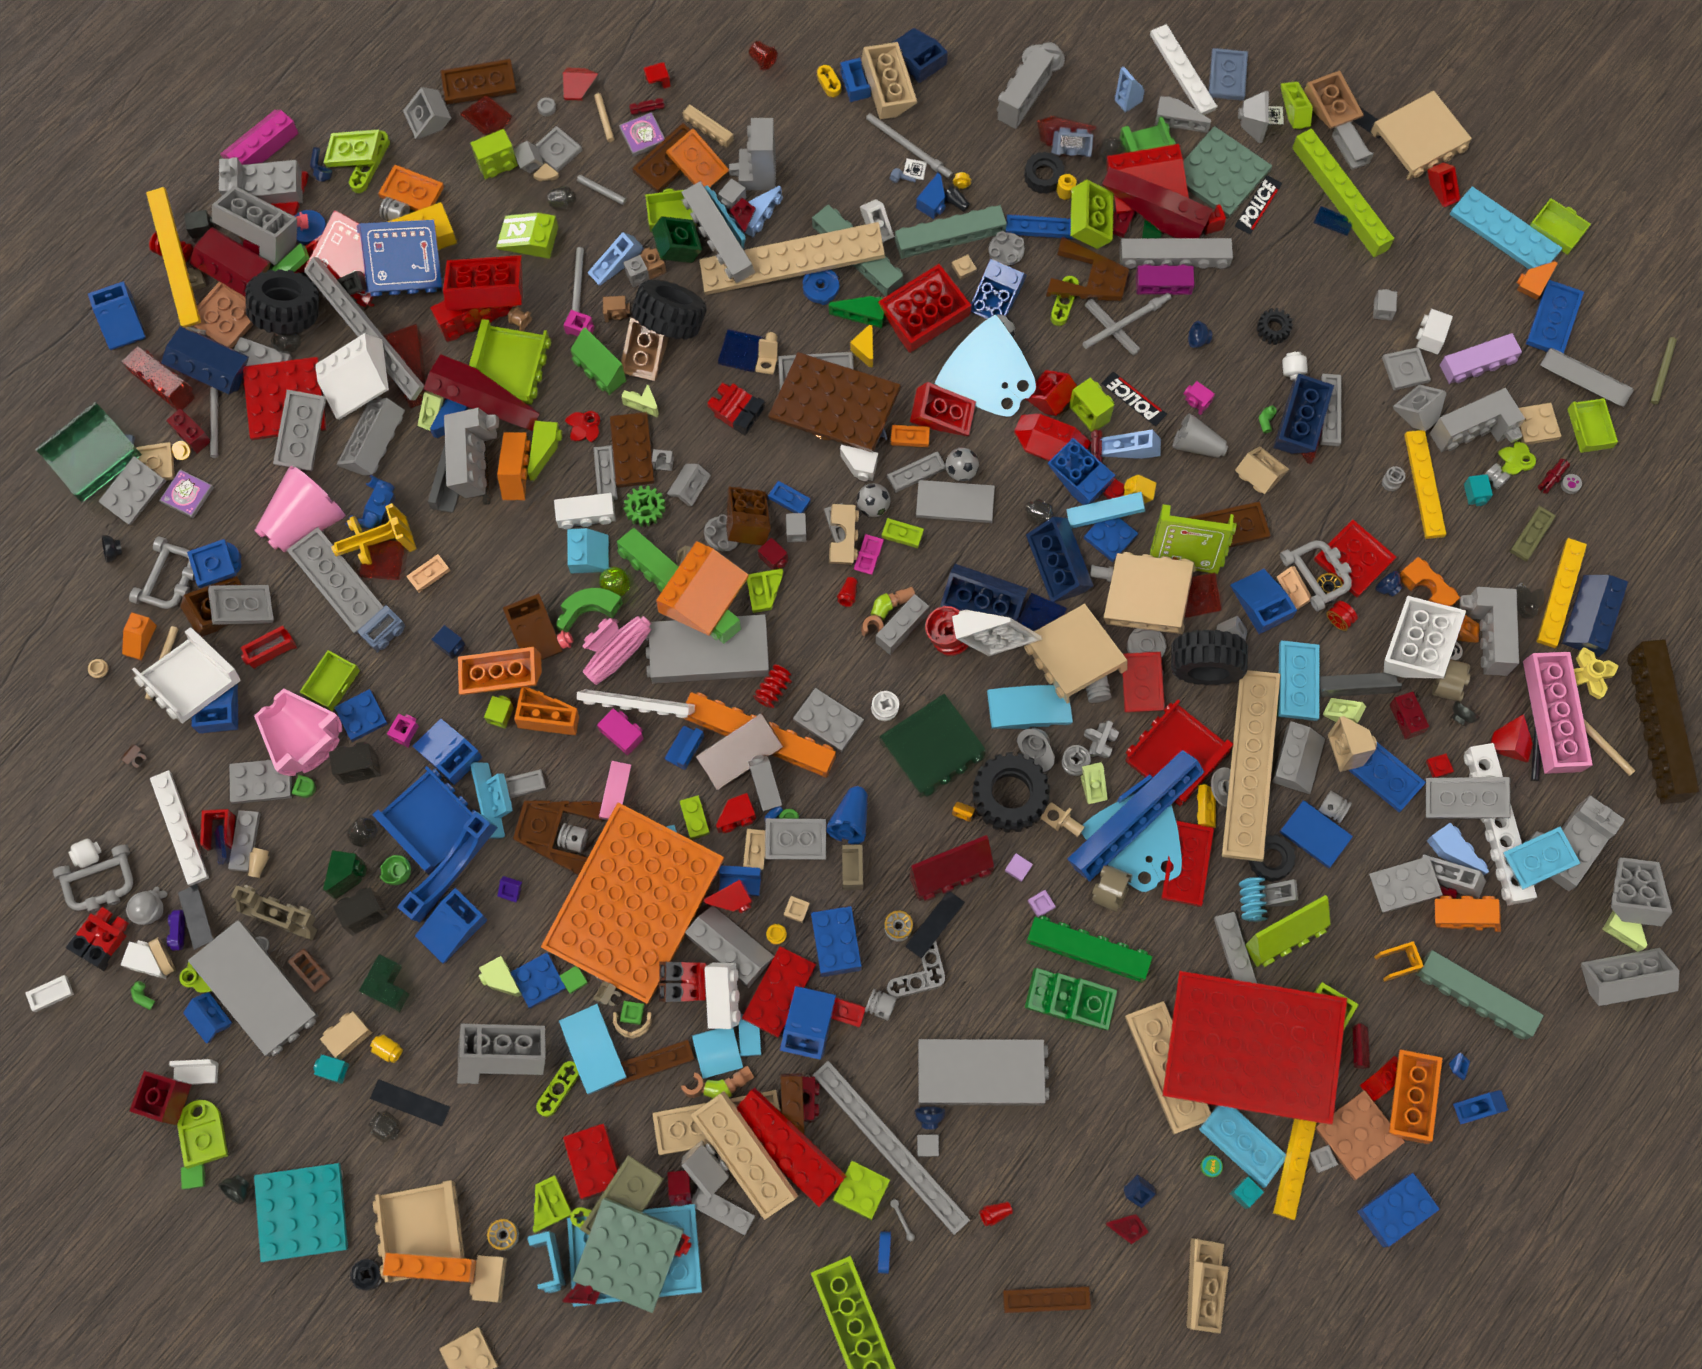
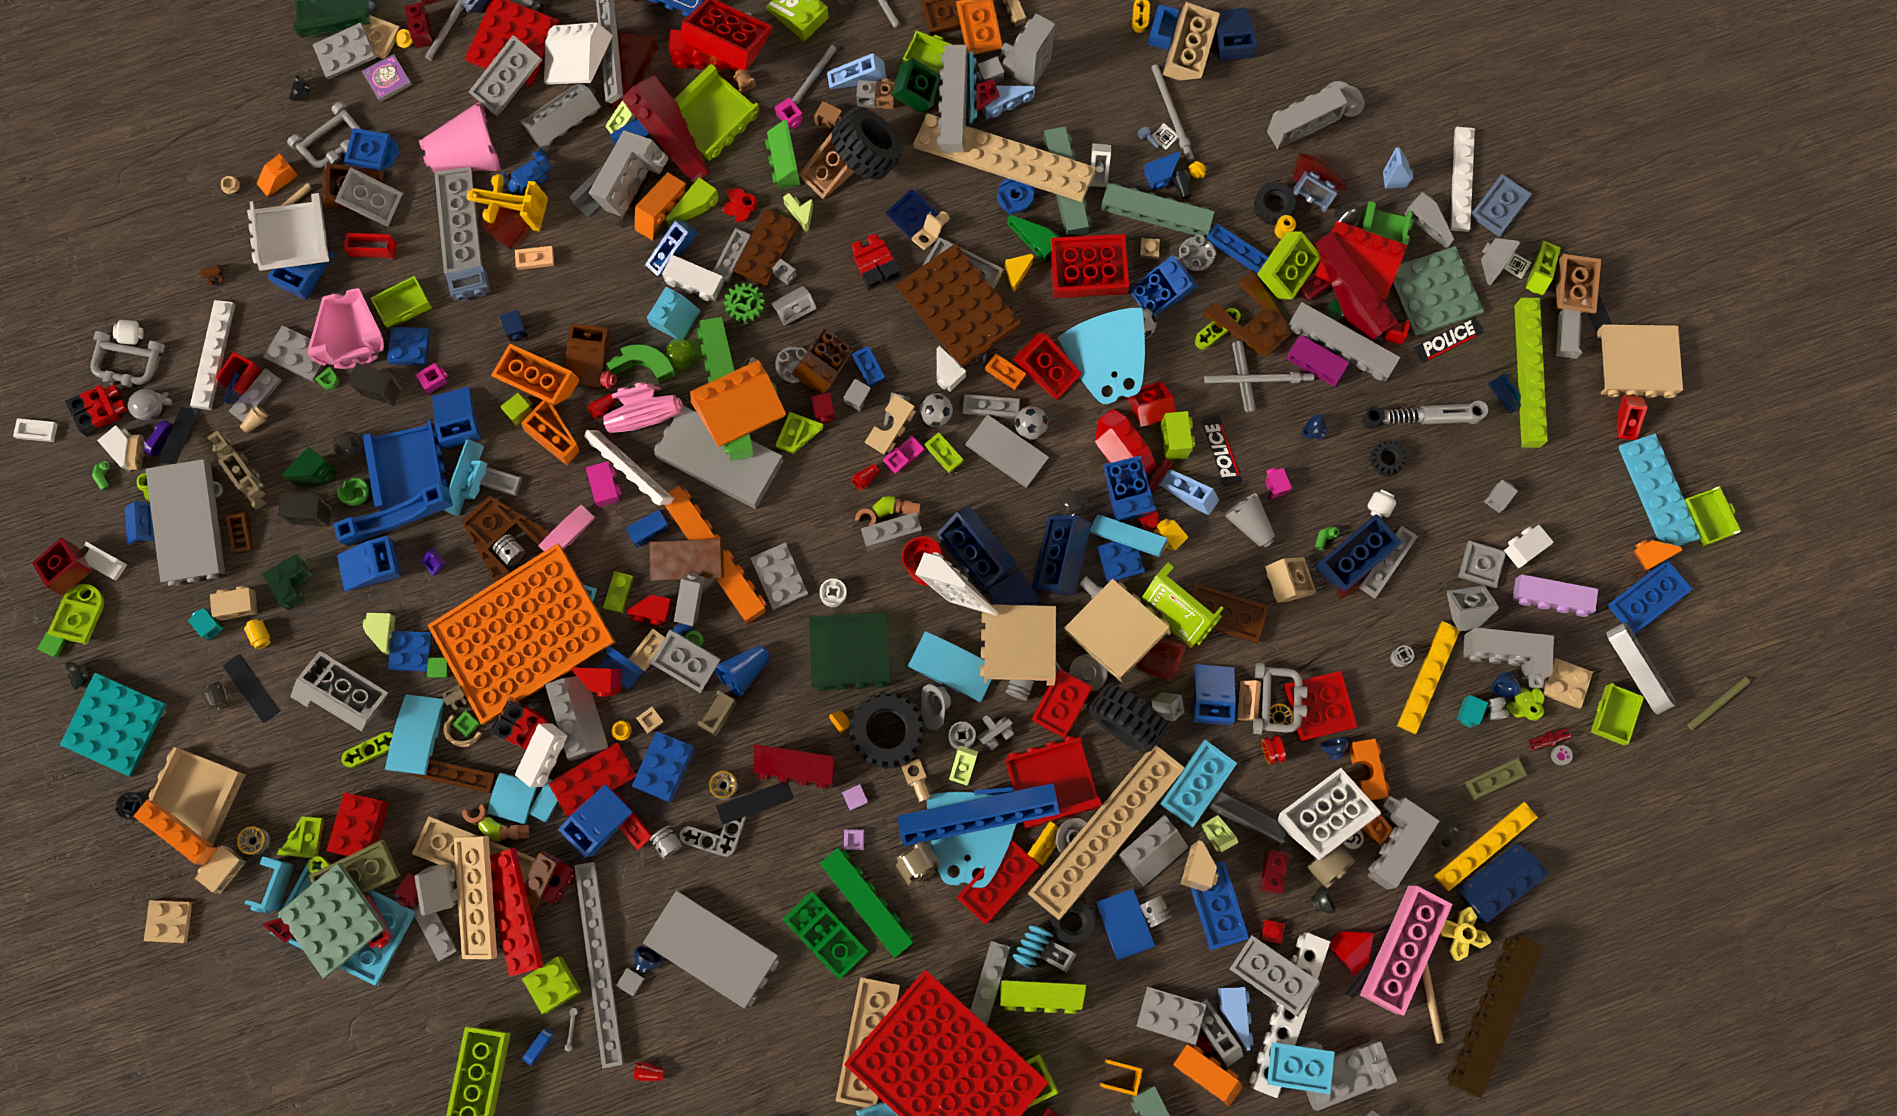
camera: 30 degrees right, 5 degrees up
red piece [753,664,792,709] -> none
none -> red cone [587,393,616,419]
none -> blue slope [645,221,698,276]
none -> piece [1362,401,1488,429]
none -> dark blue piece [1491,672,1521,698]

